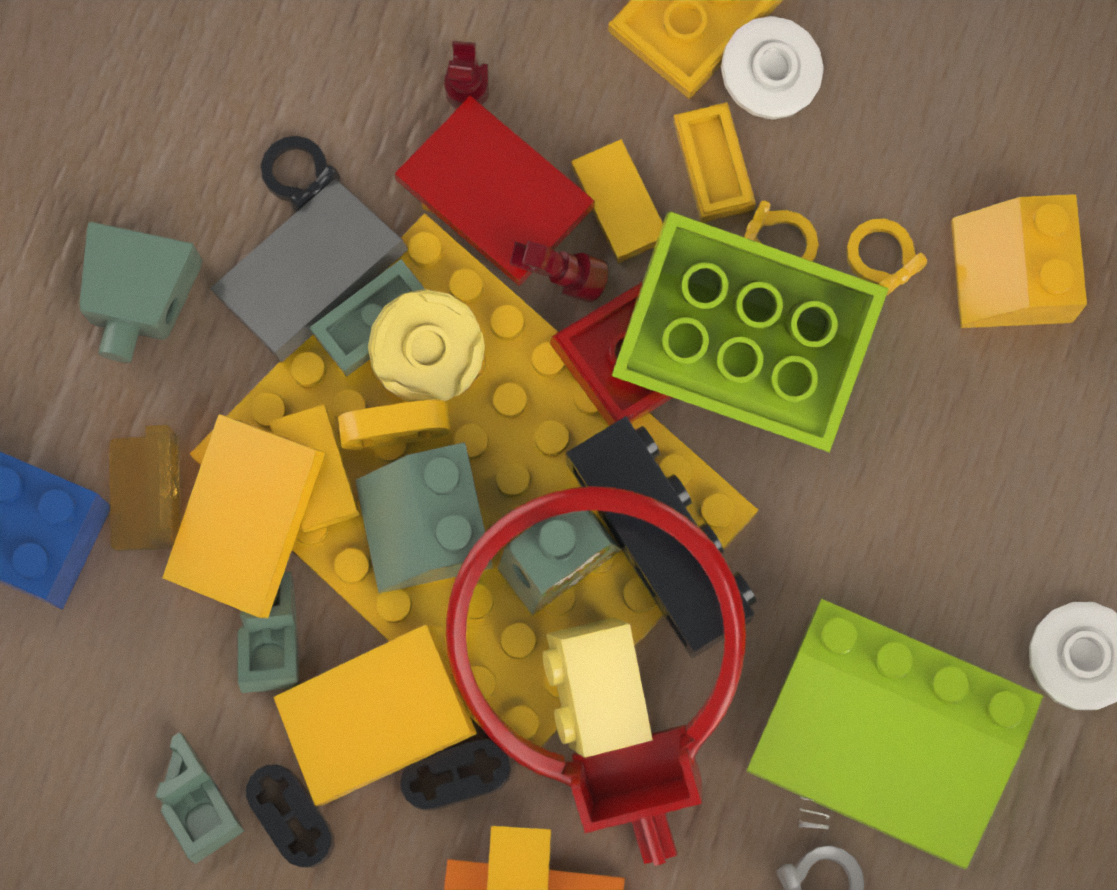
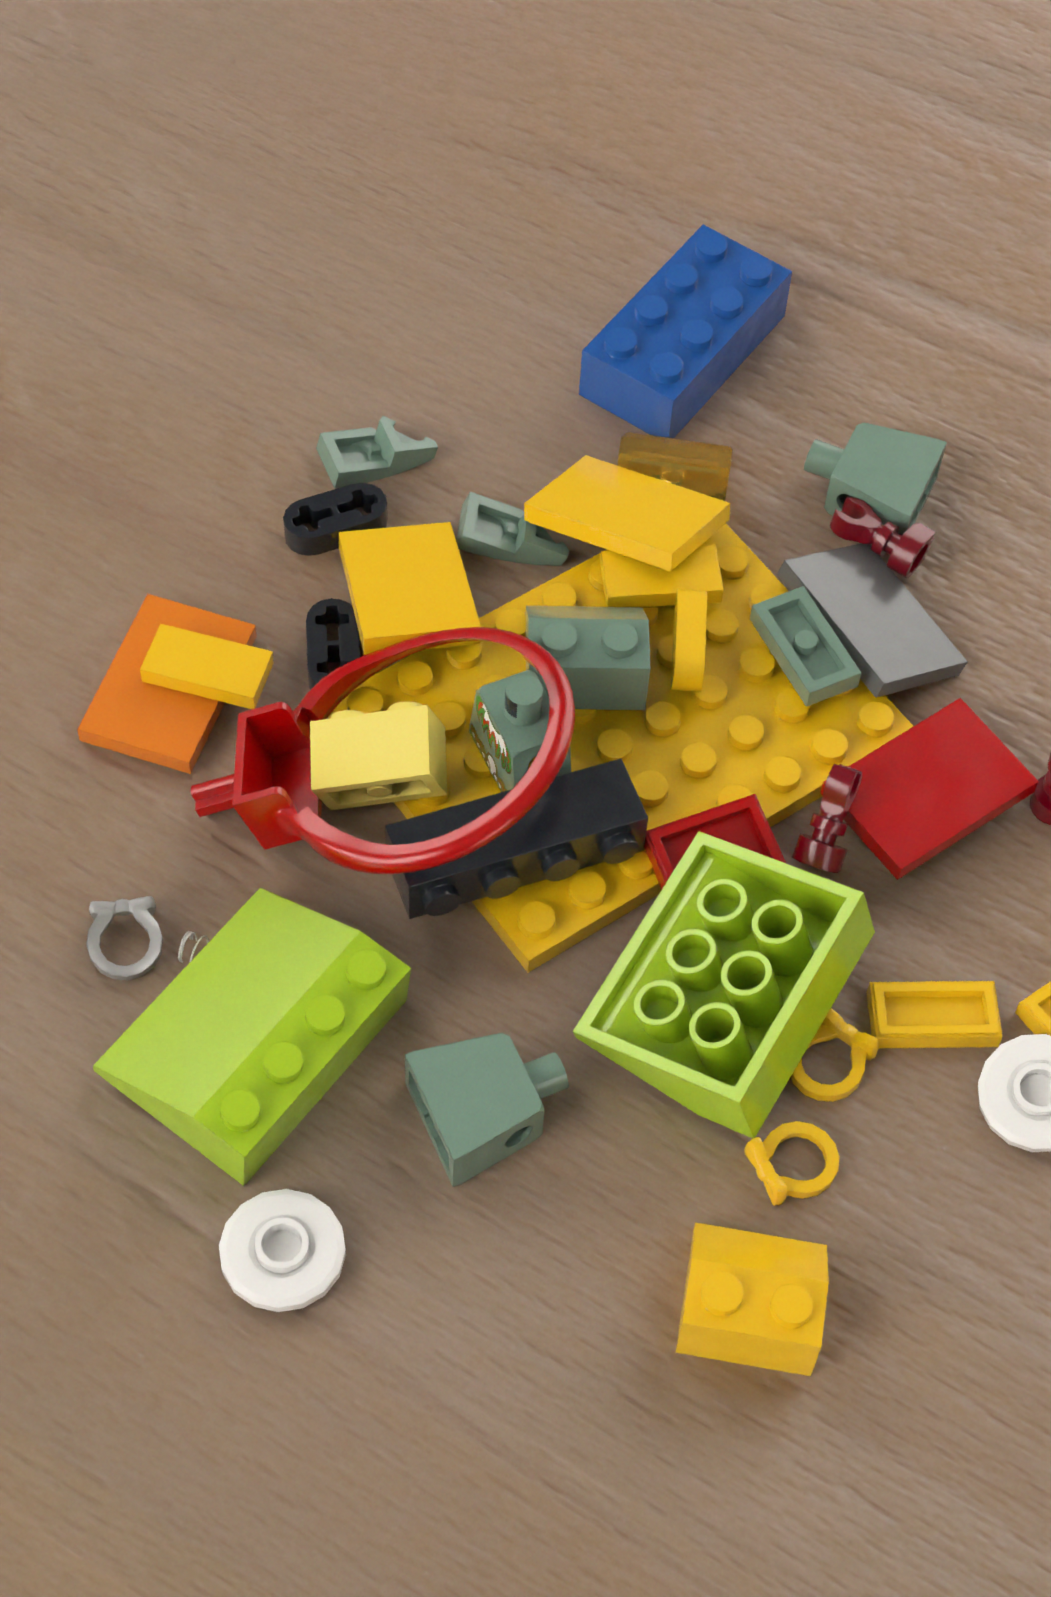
camera: 95 degrees right, 20 degrees down
black piece [261,136,340,212] -> none
light yellow tile [368,289,485,402] -> none
yellow tile [571,139,663,263] -> none
none -> sand green torso [405,1033,569,1187]
none -> dark red piece [830,497,936,578]

